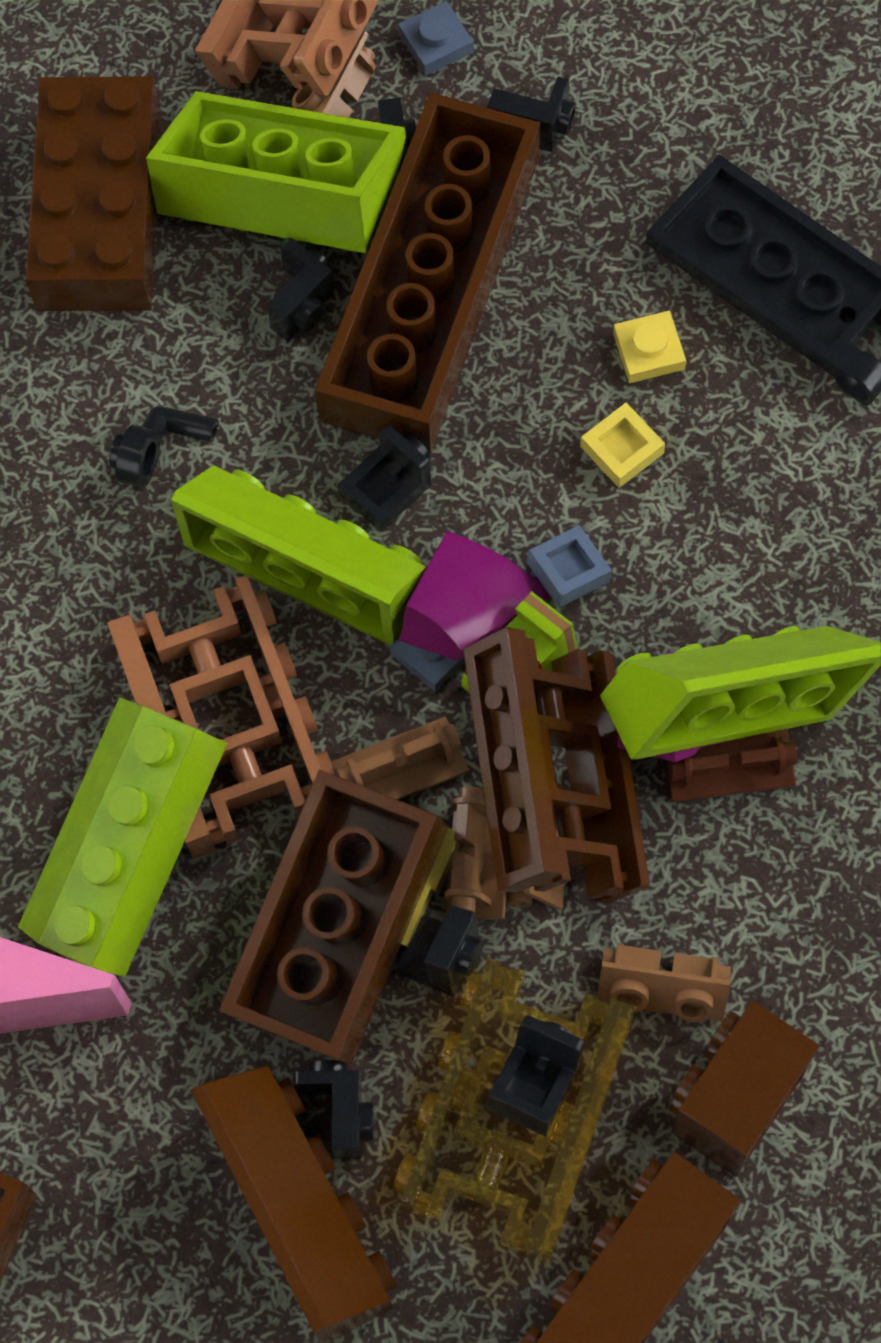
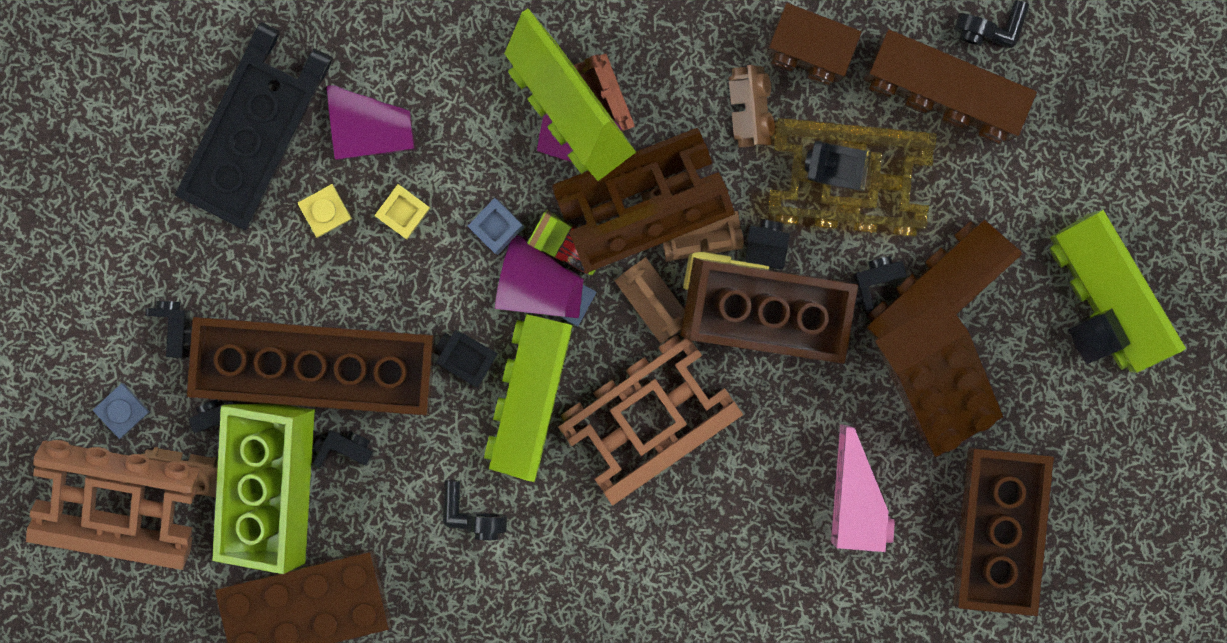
camera: 110 degrees left, 20 degrees up
lime slope [18,697,228,977] -> none
none -> magenta slope [327,85,416,160]
none -> reddish brown brick [875,299,1003,458]

